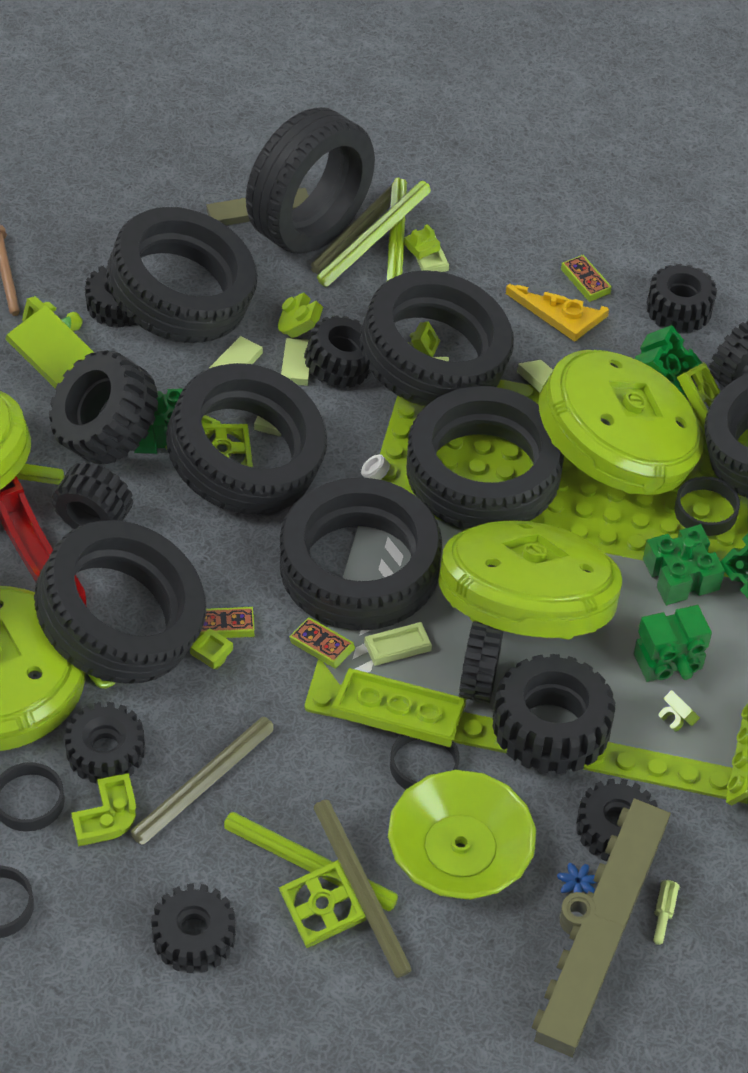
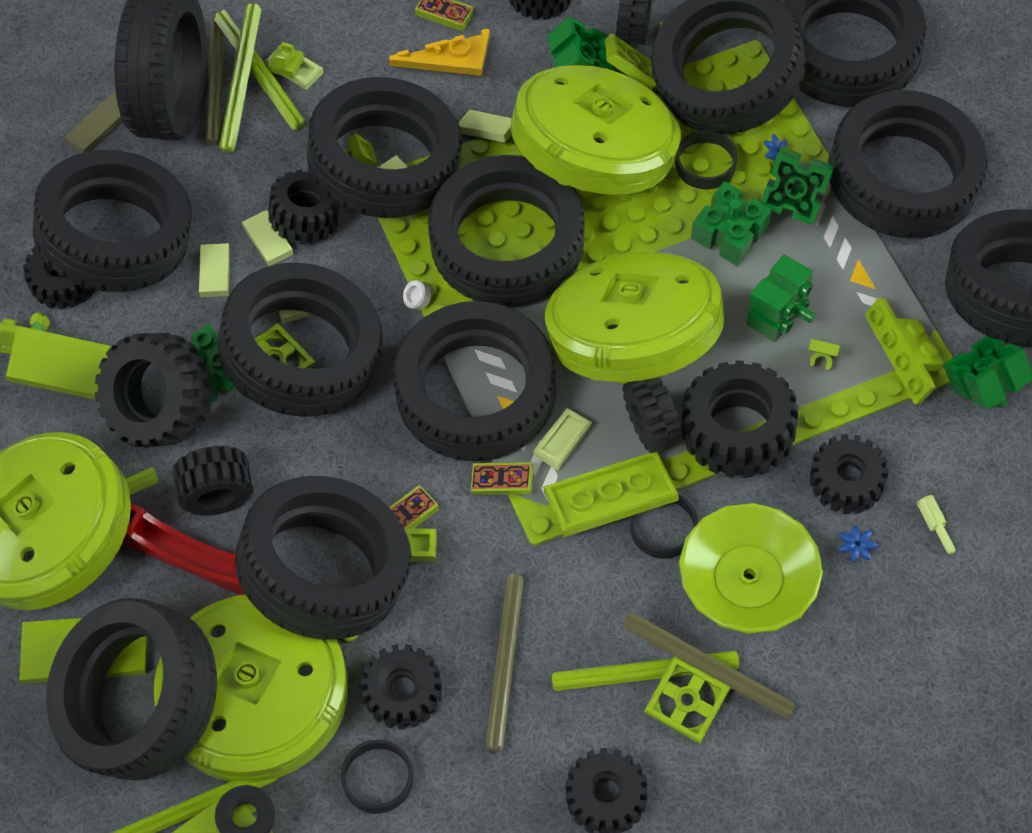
camera: 30 degrees left, 10 degrees up
lime plate [71,773,136,847] -> none
lime plate [278,292,323,338] -> none
olive hinge [532,798,671,1058] -> none

